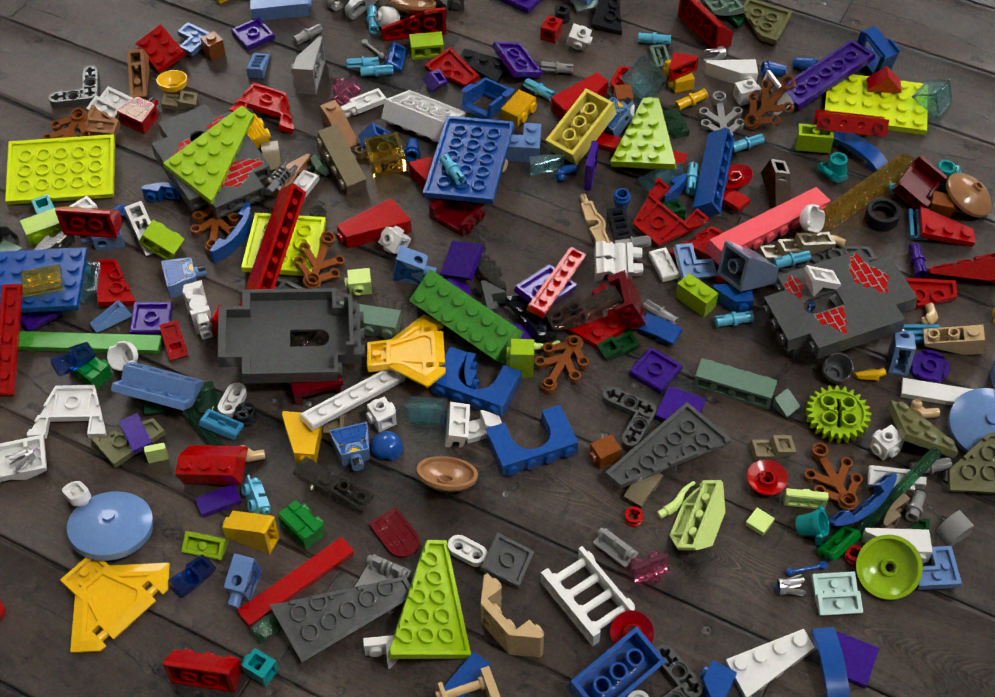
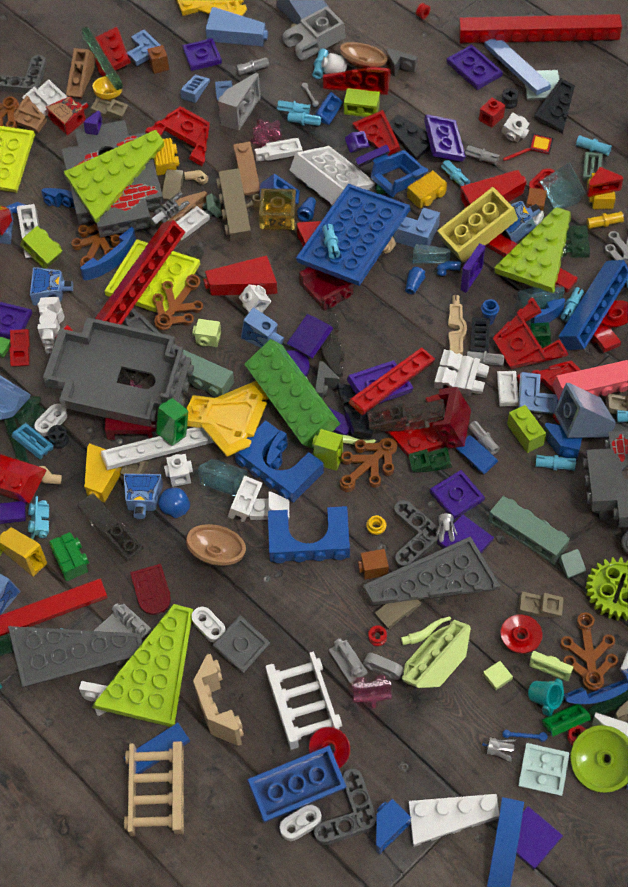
camera: 20 degrees right, 5 degrees up
none -> clear green axle [81,26,123,90]
none -> dark purple slope [83,111,102,135]
none -> green brick [156,398,189,446]
none -> tan arm [184,170,208,184]
none -> medium blue tile [215,81,232,100]
none -> dark purple tile [355,145,390,168]
none -> light grey beam [363,653,404,680]
none -> yellow plate [366,515,386,535]
none -> blue cone [405,267,425,295]
none -> flat silver piece [436,513,458,542]
none -> piece [503,133,554,161]

